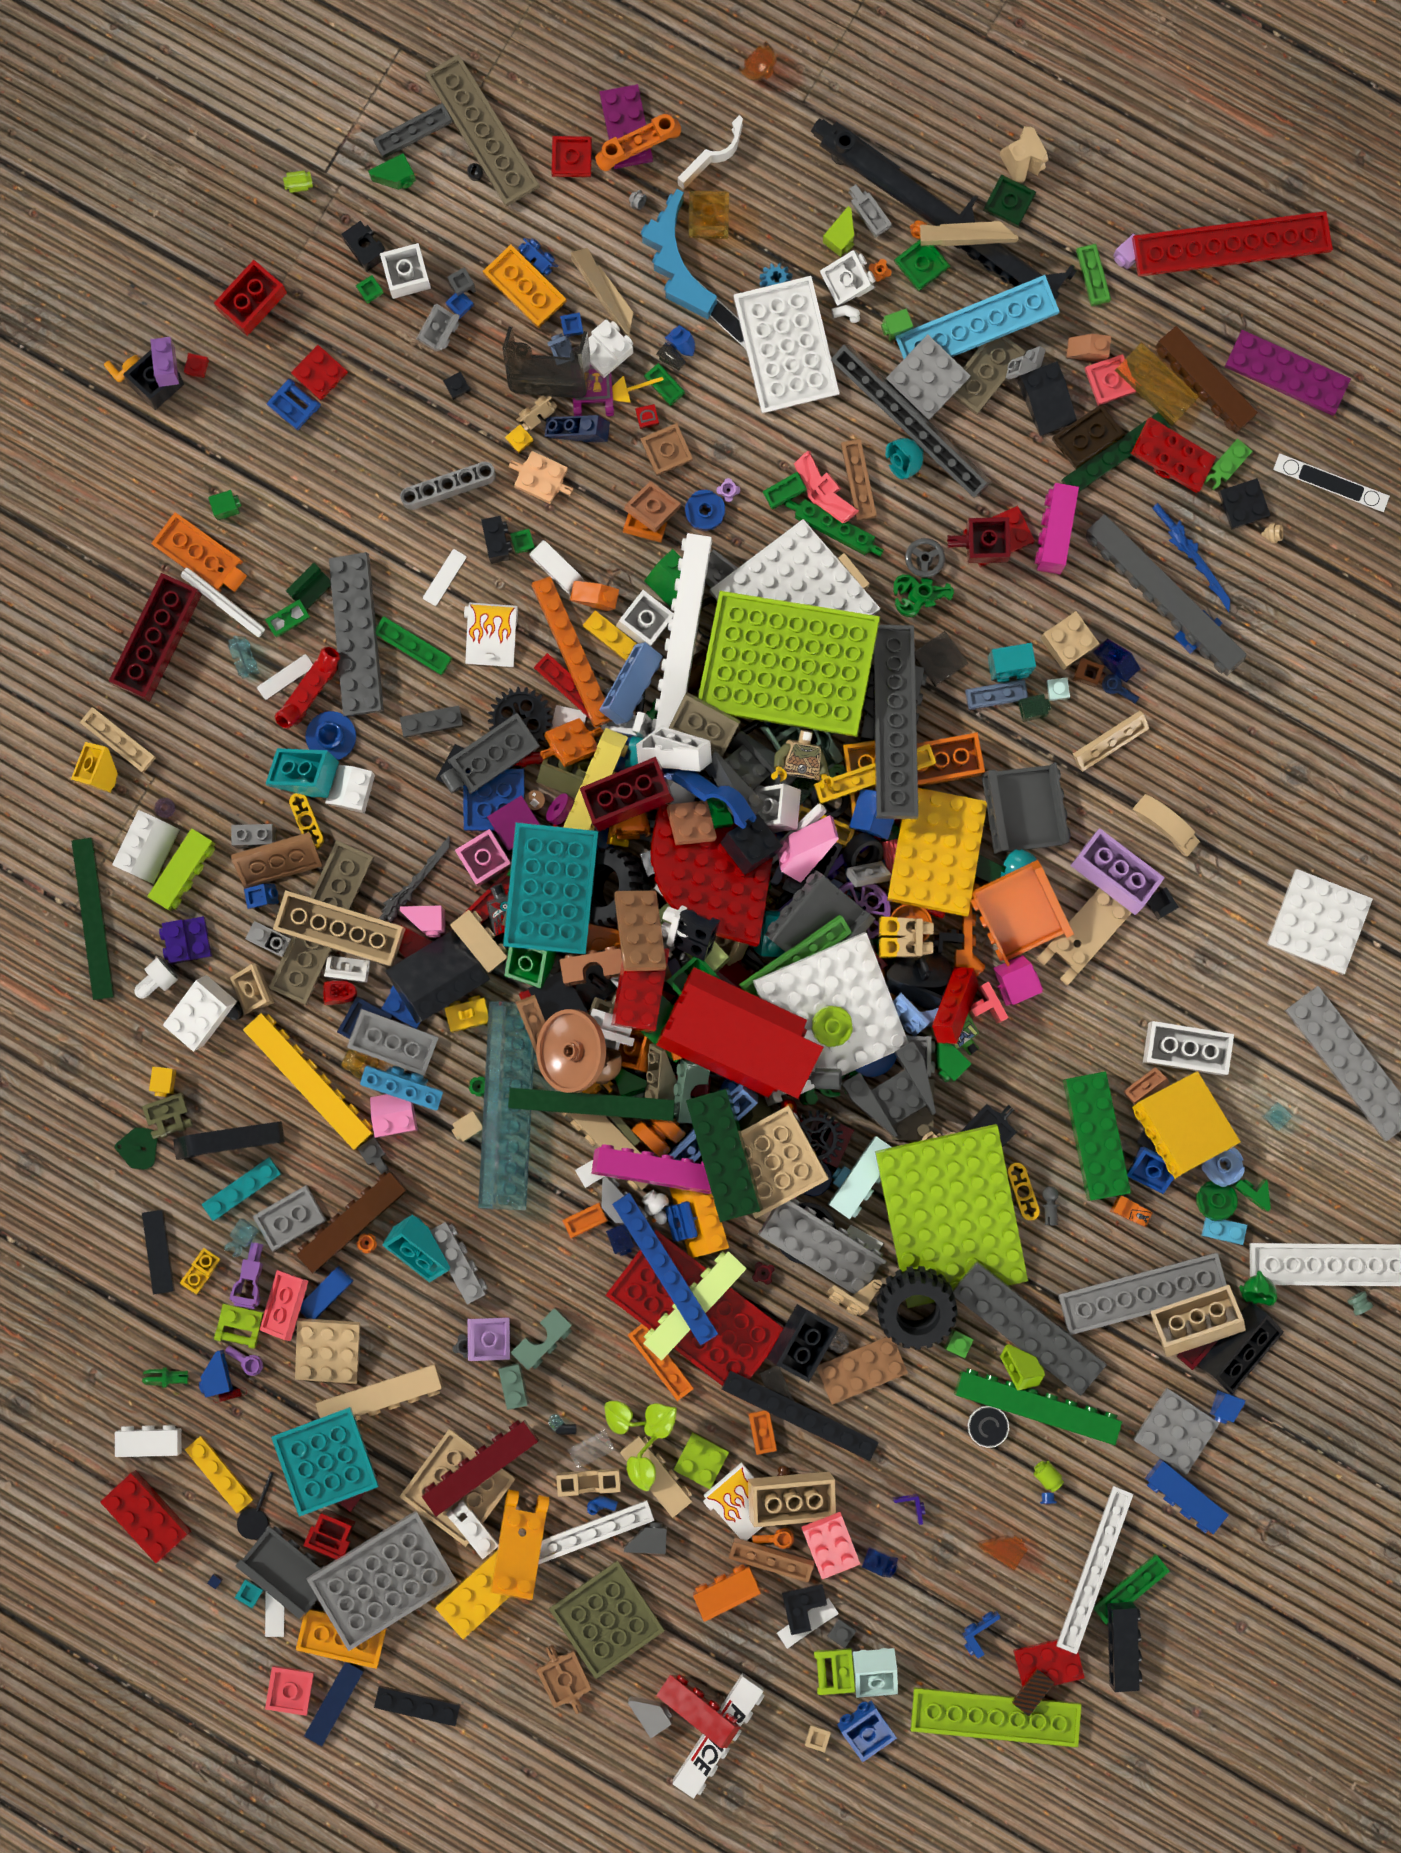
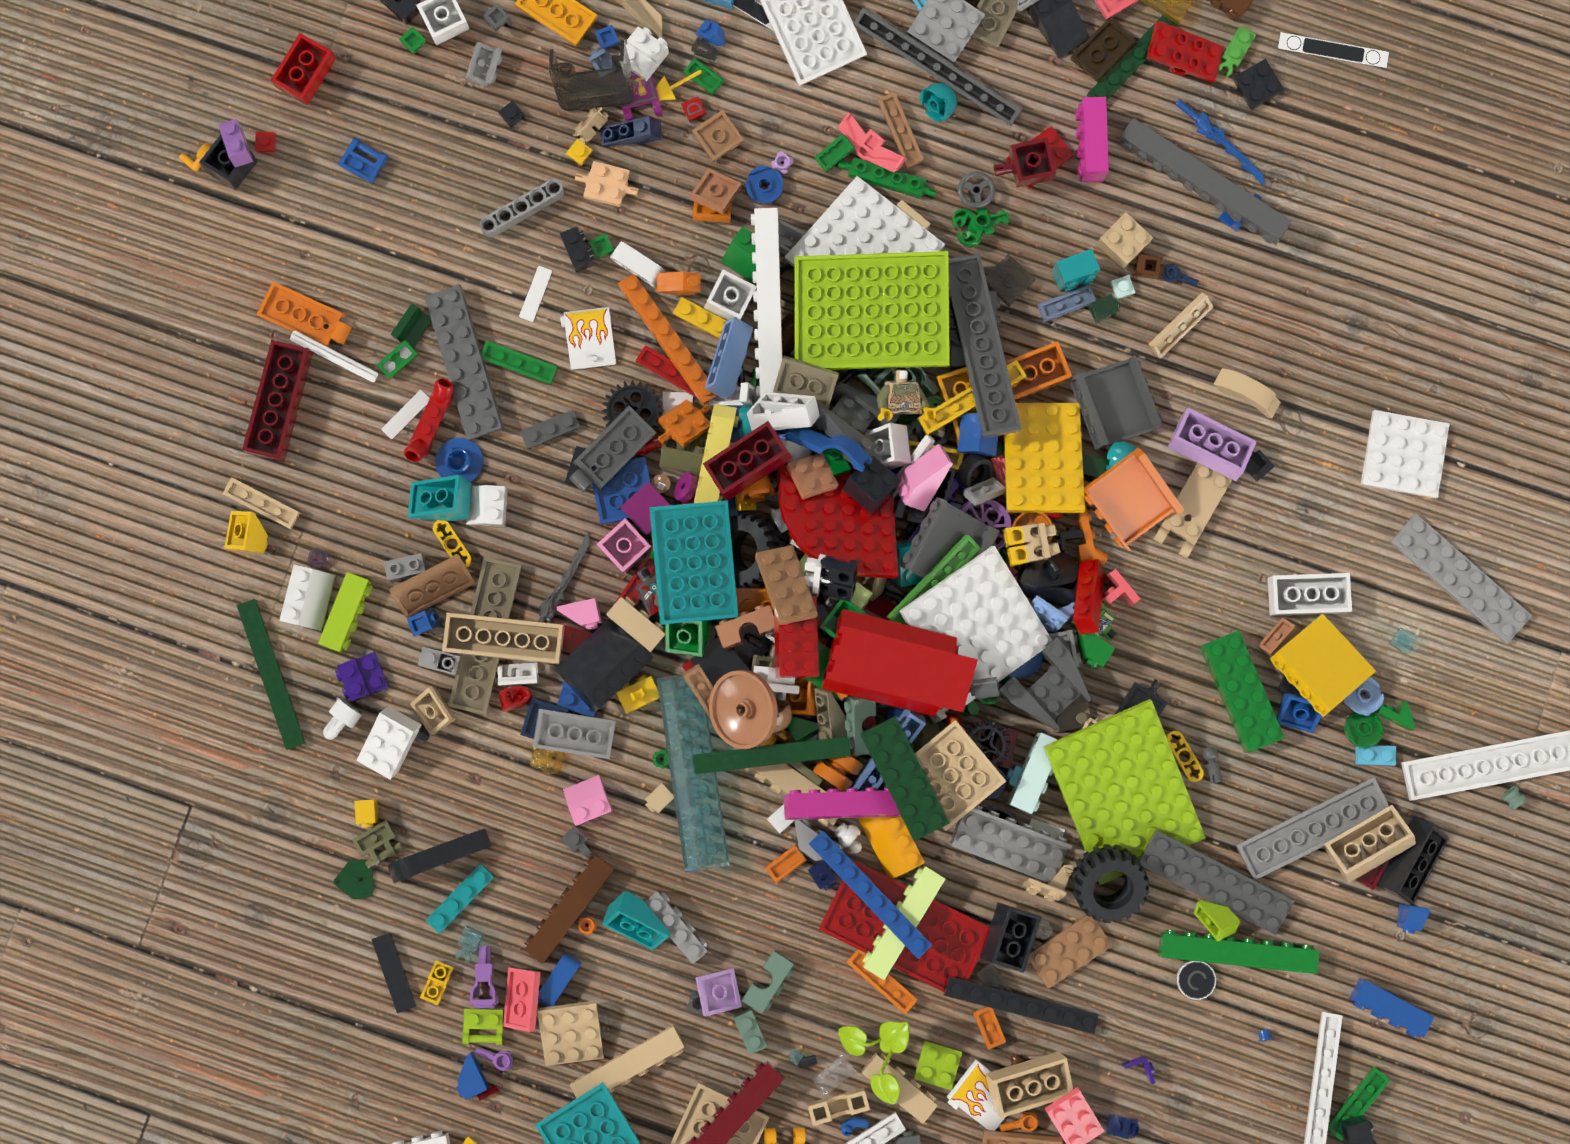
camera: 15 degrees left, 0 degrees up
green arm [142,1367,188,1388] -> none
green brick [208,490,242,521] -> none
clear light blue hinge [228,636,259,679] -> none
yellow brick [243,1013,374,1150] -> none
light grey tile [253,1185,327,1252] -> none
red plate [291,345,348,401] -> none
dark azure bracket [360,1066,443,1110] -> none
blue plate [445,293,474,319] -> none
blue piece [665,1201,698,1242] -> none
dark red plate [752,1262,775,1285] -> none
lime tile [811,1006,853,1047] -> none
bright green brick [944,1329,974,1358] -> none
clear orange slope [977,1535,1028,1571] -> none
dark pink plate [993,955,1043,1006] -> none
lime brick [1033,1461,1064,1492] -> none
clear blue slope [1093,638,1141,682] -> none
orange leg [1110,1195,1153,1227] -> none
light grey plate [1133,1388,1220,1475] -> none
green piece [1239,1270,1278,1306] -> none
tan plate [1261,523,1283,543] -> none

